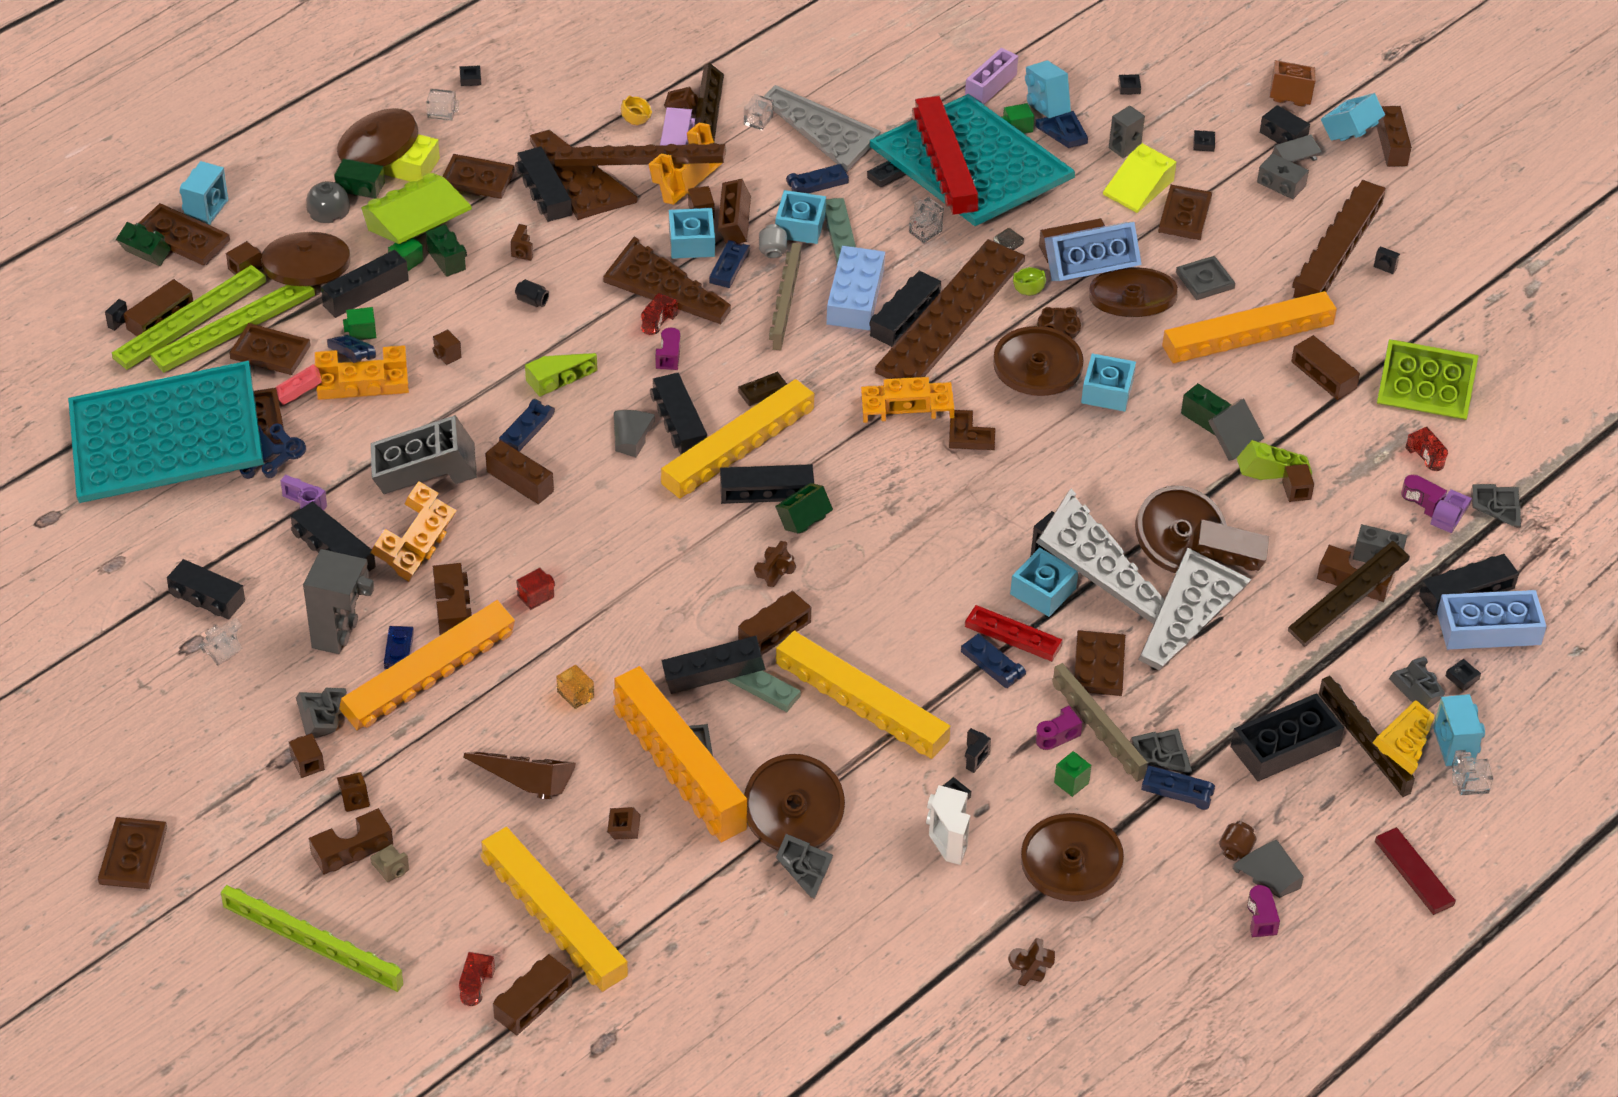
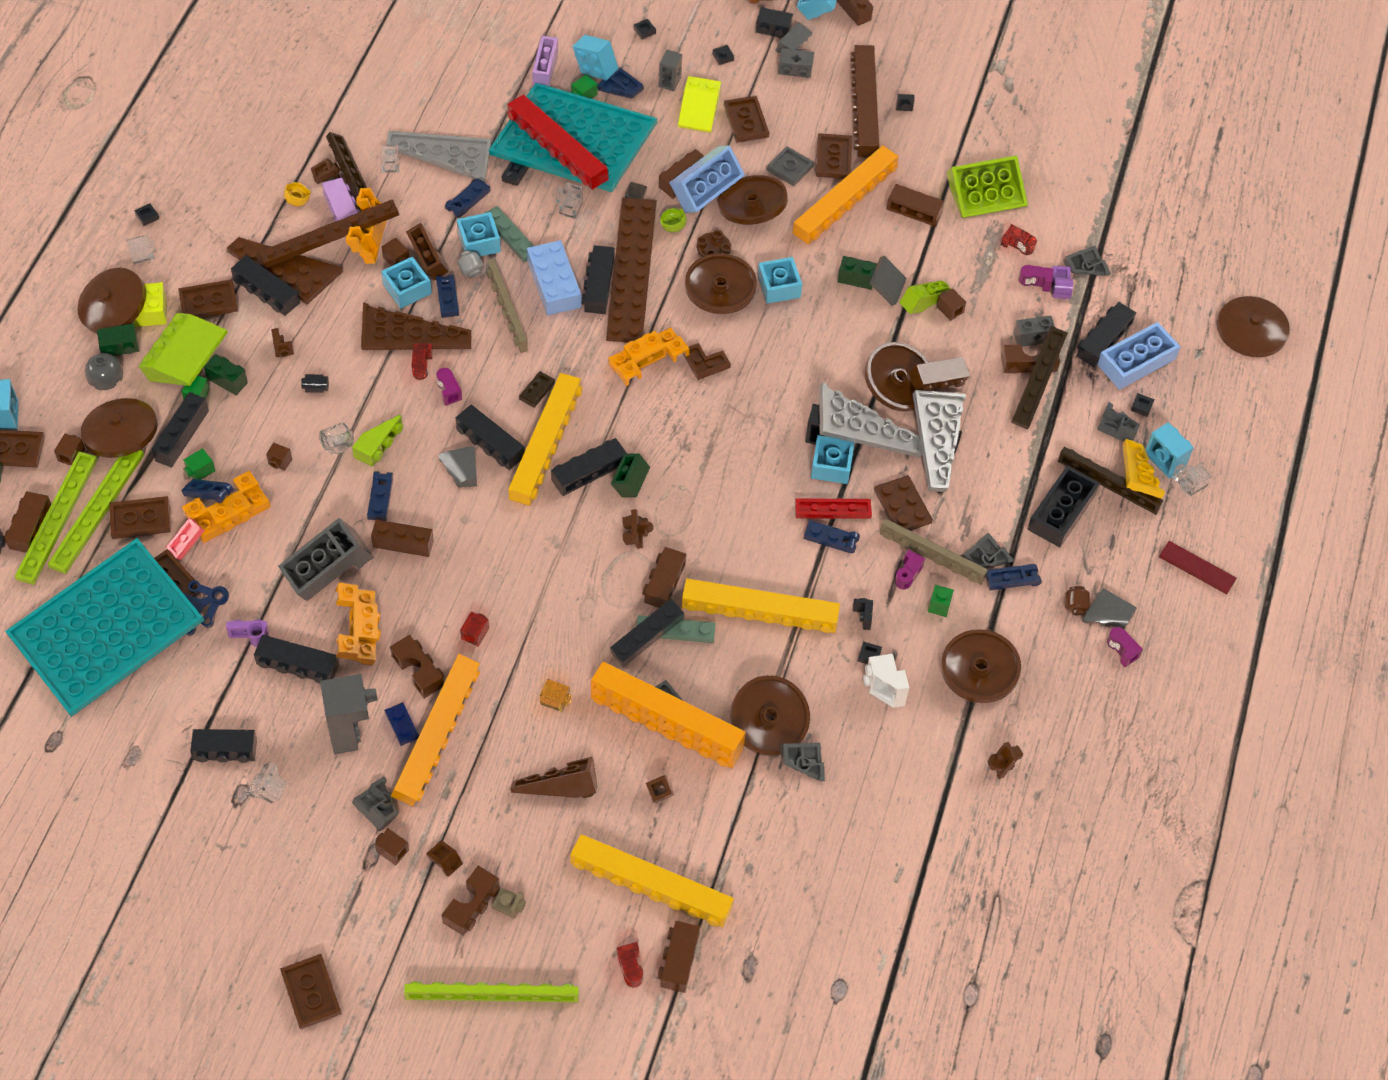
camera: 30 degrees left, 10 degrees up
none -> clear hair [319,423,354,454]
none -> reddish brown plate [816,133,852,179]

